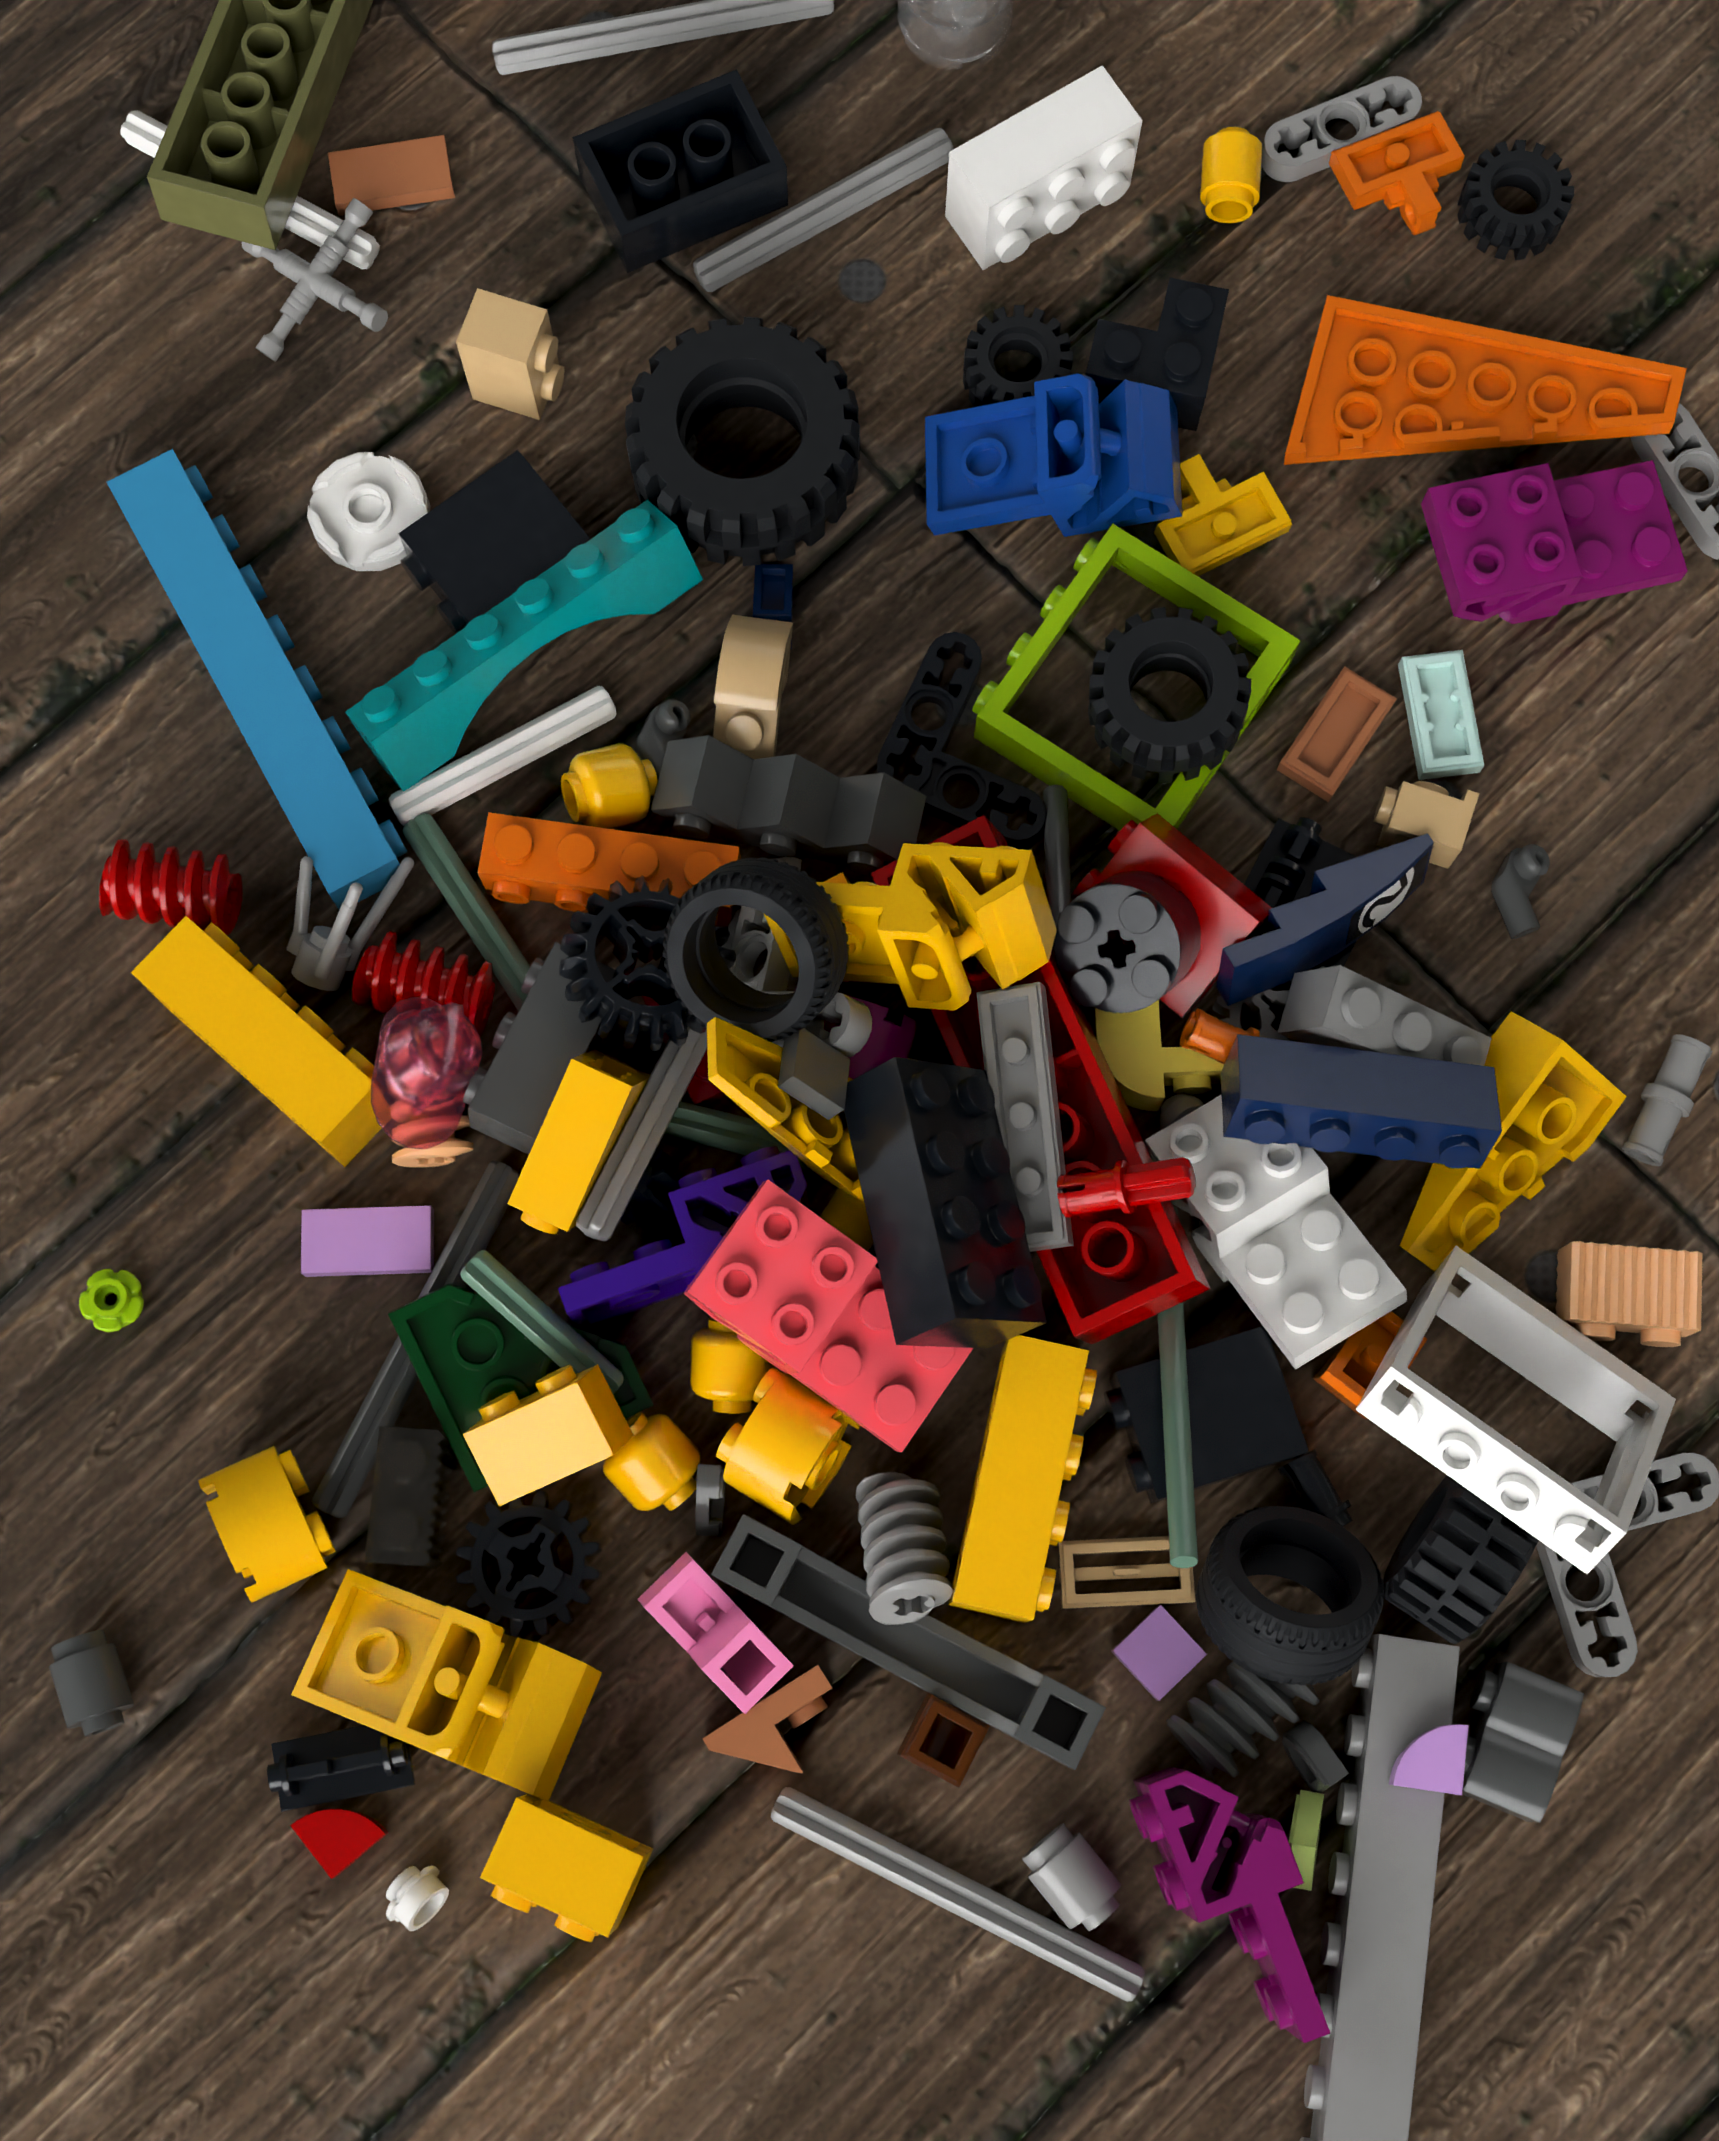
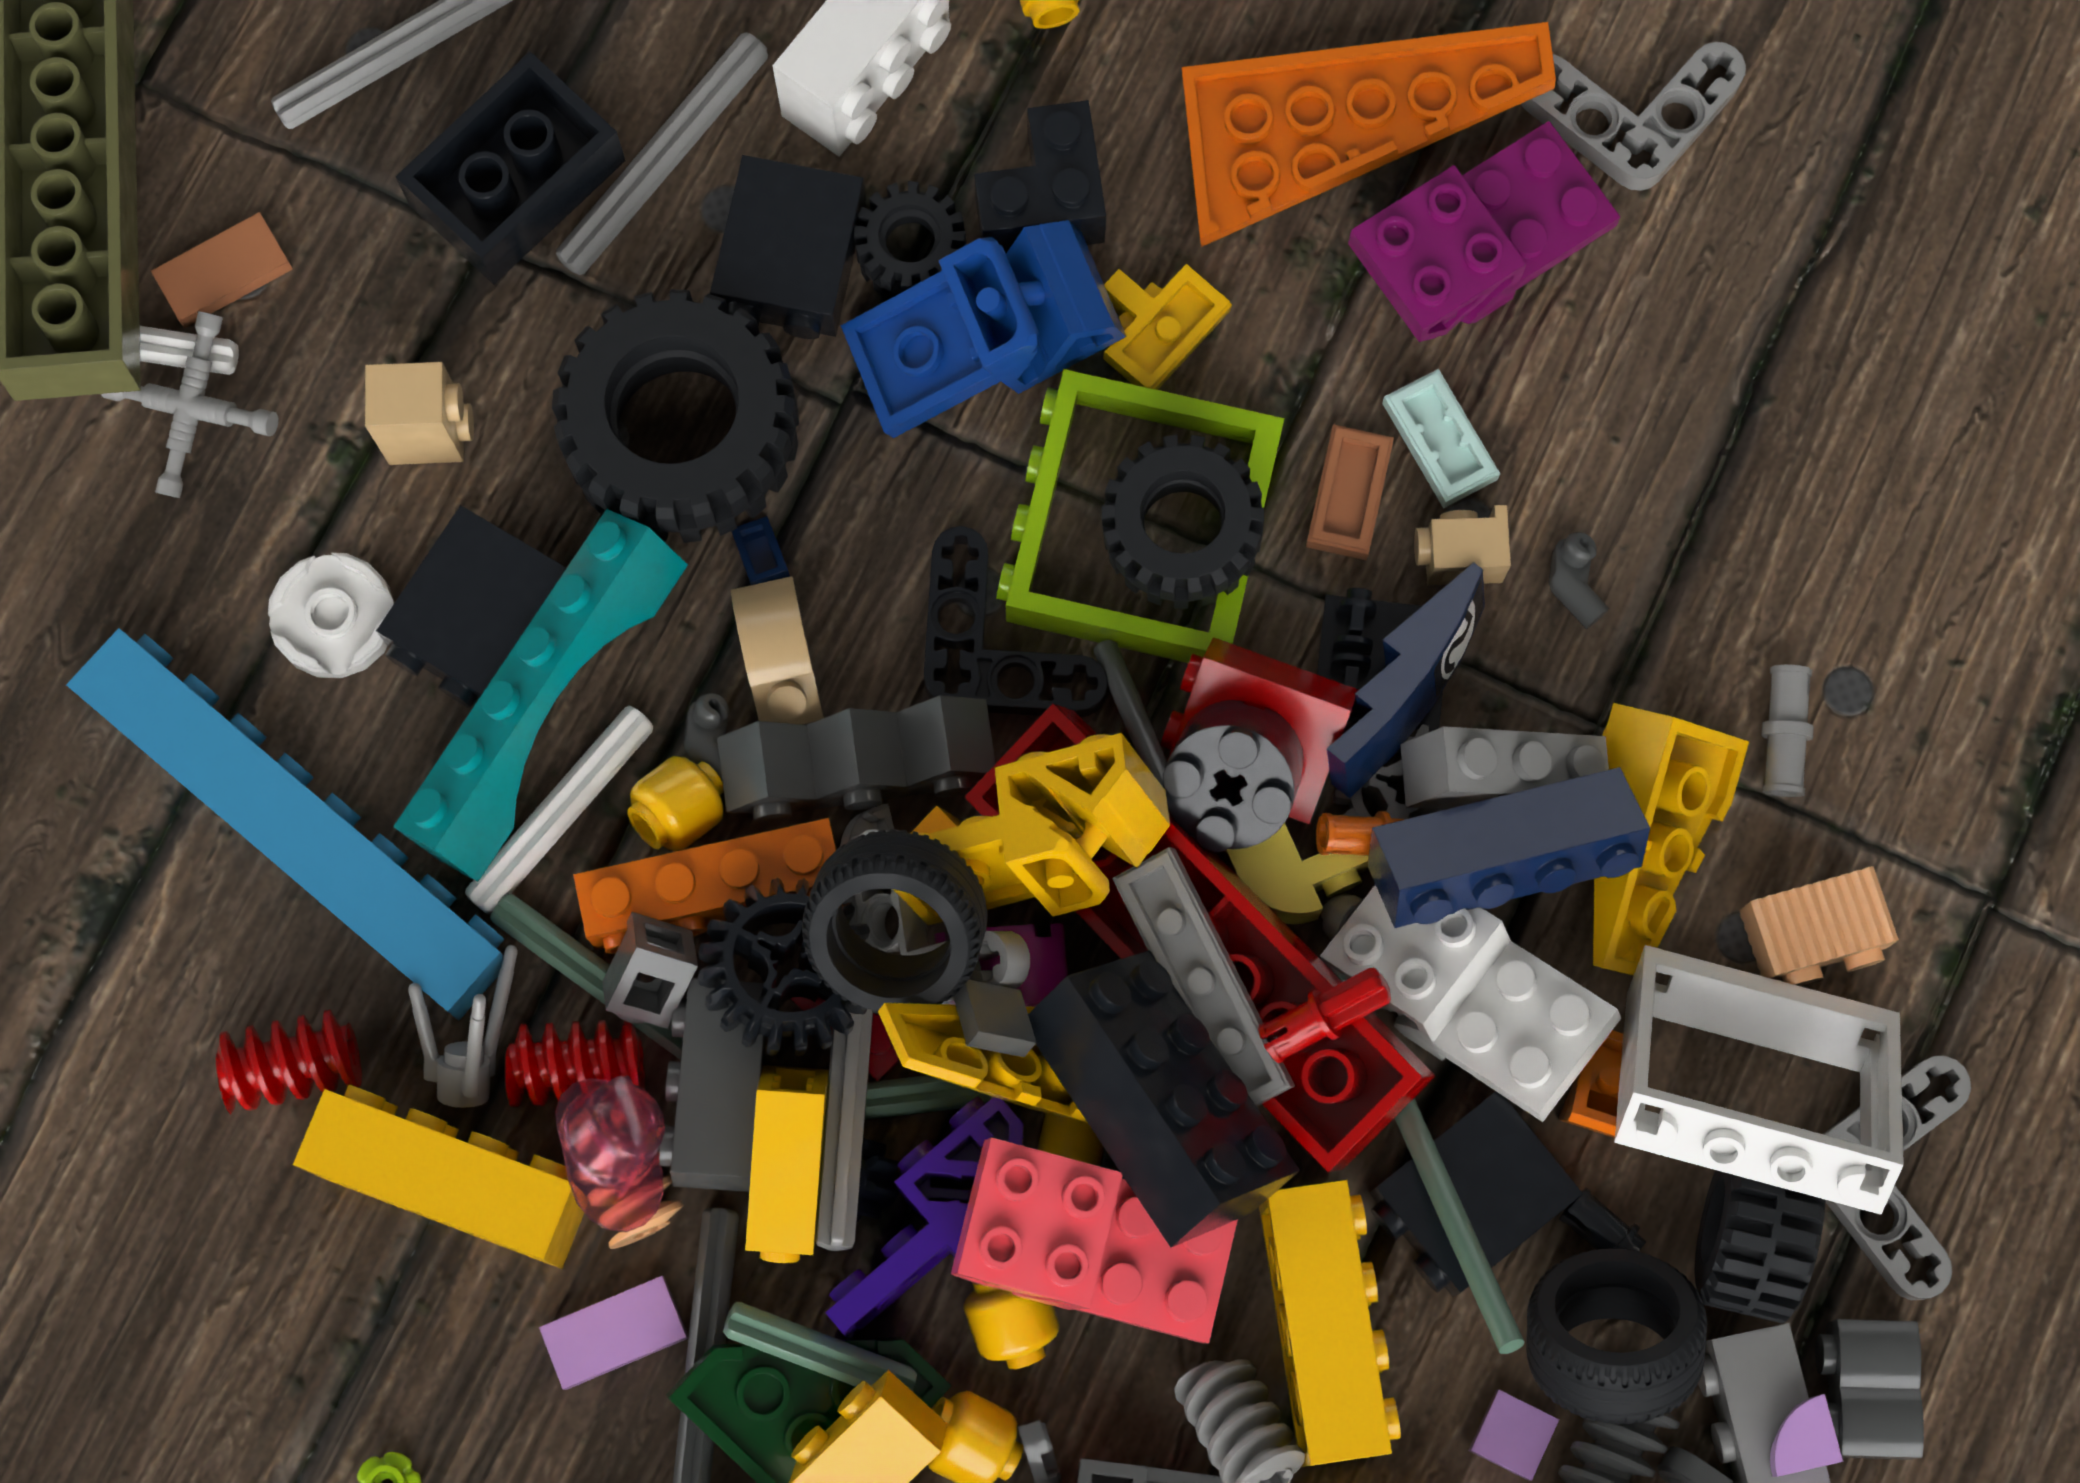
camera: 20 degrees left, 0 degrees up
yellow brick [716,1367,861,1525] -> none
tan tile [1057,1536,1195,1609] -> none
none -> dark grey brick [602,912,698,1029]
none -> black brick [710,155,867,339]

